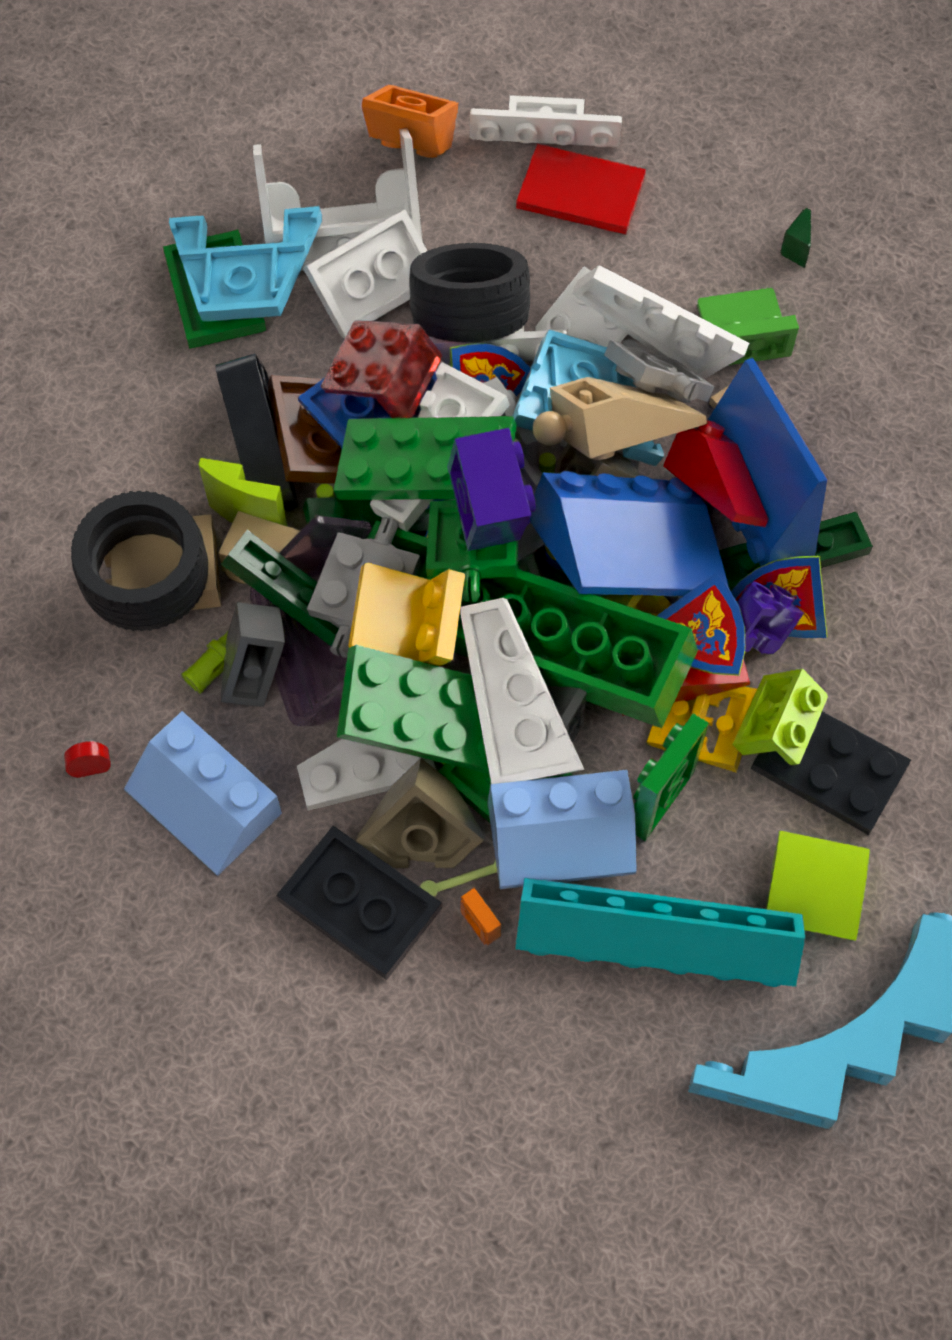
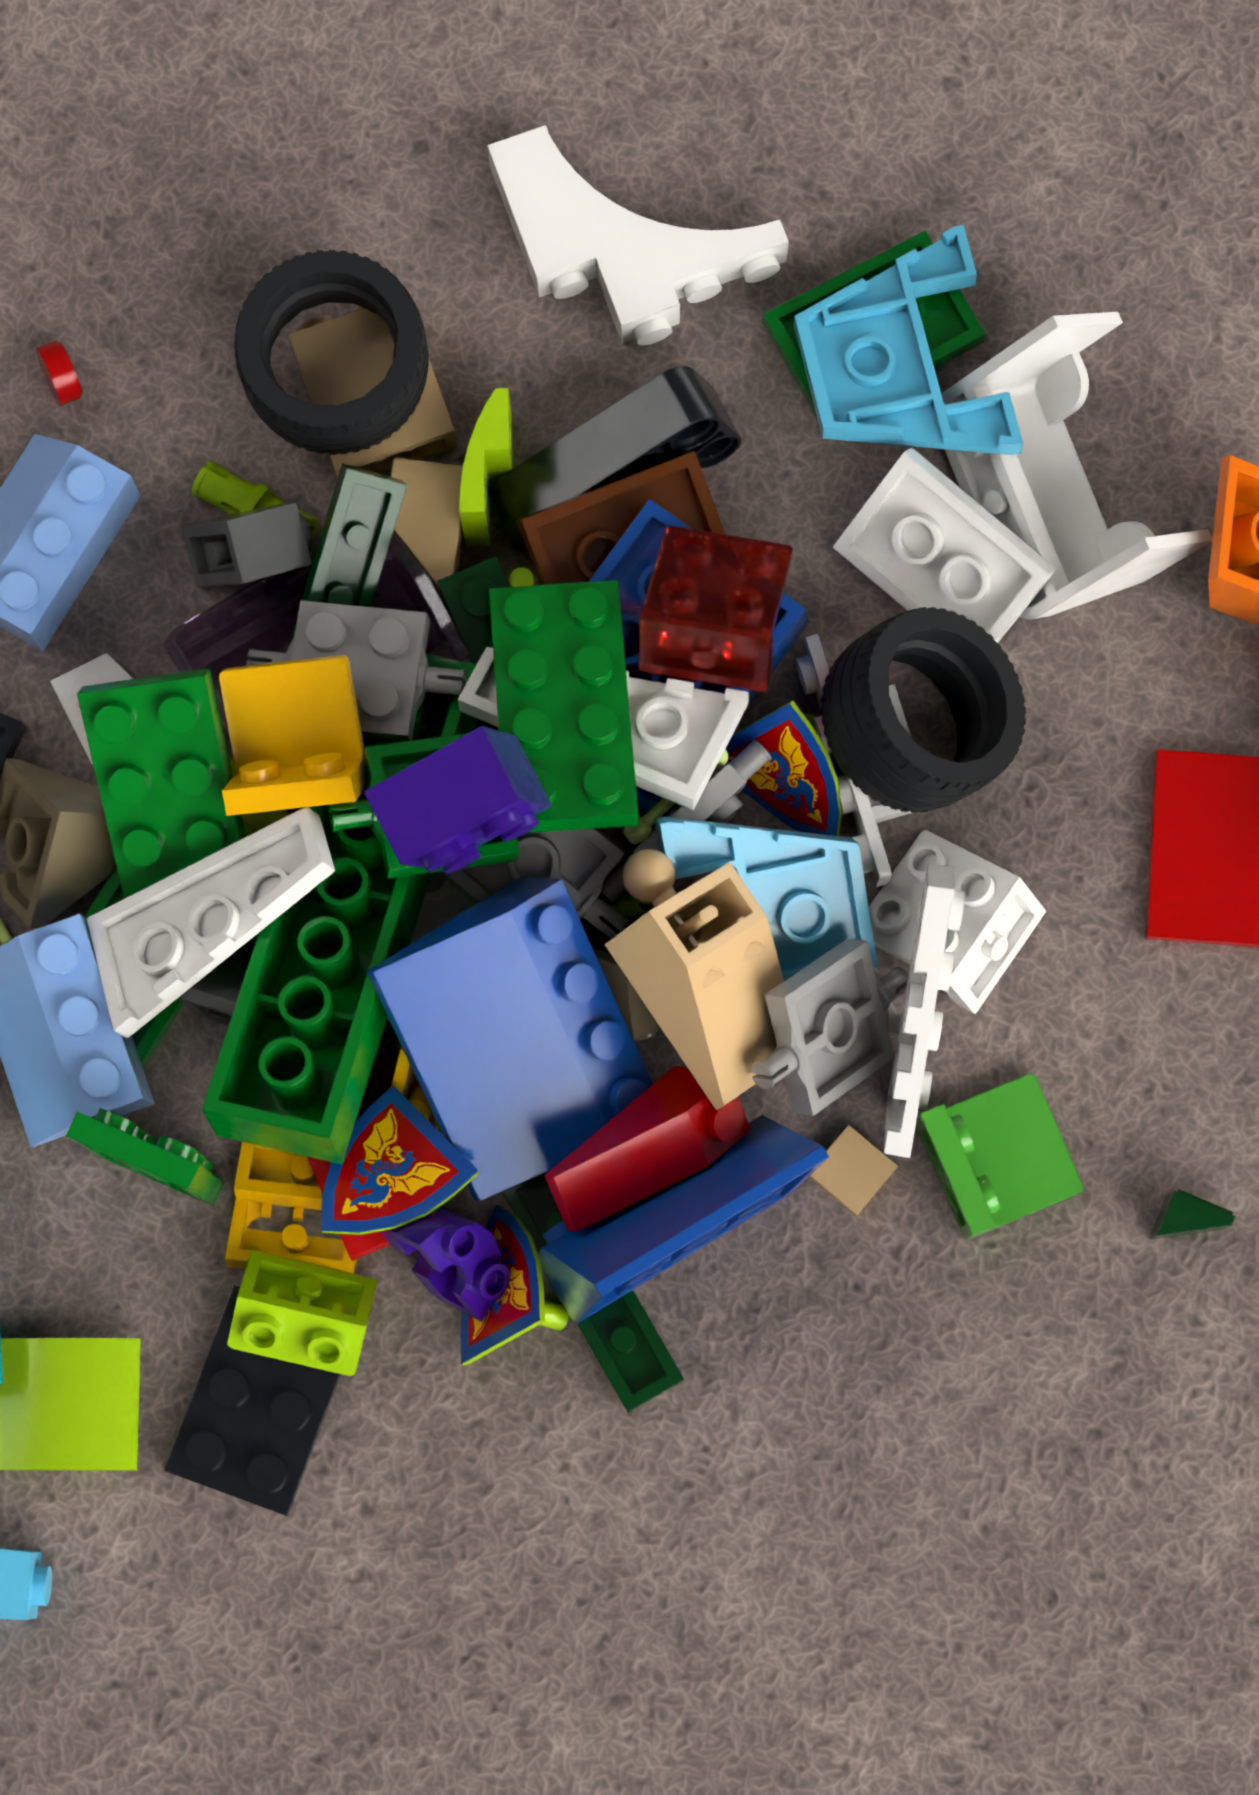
camera: 80 degrees right, 15 degrees up
none -> white arch [487,125,789,345]

